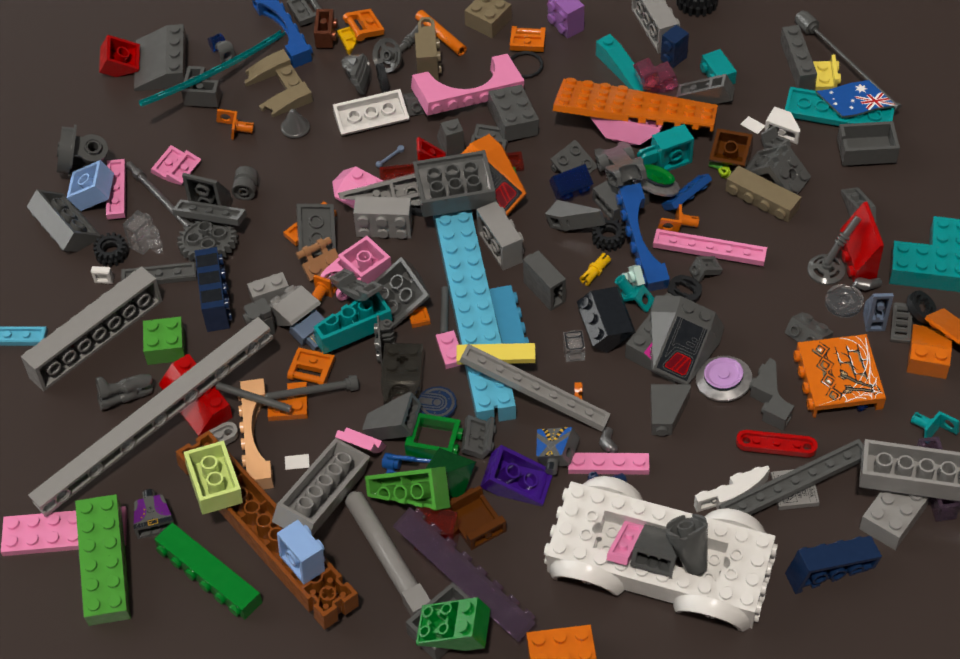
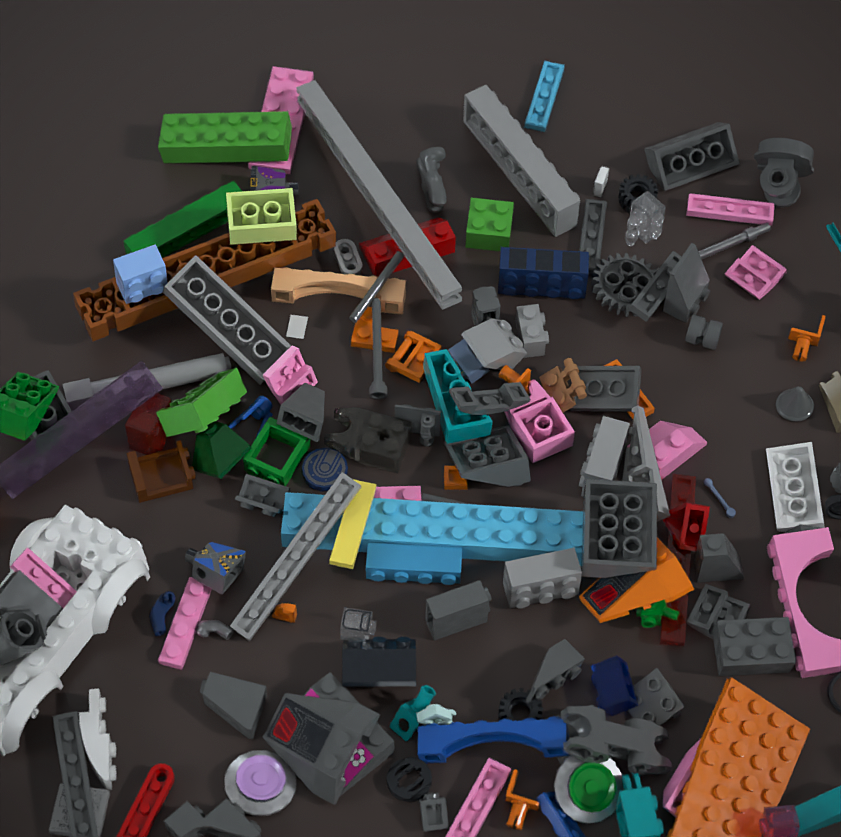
camera: 100 degrees right, 5 degrees up
light blue brick [67,160,114,211] -> none
dark purple slope [480,445,552,506] -> none
yellow pin [579,253,611,286] -> none

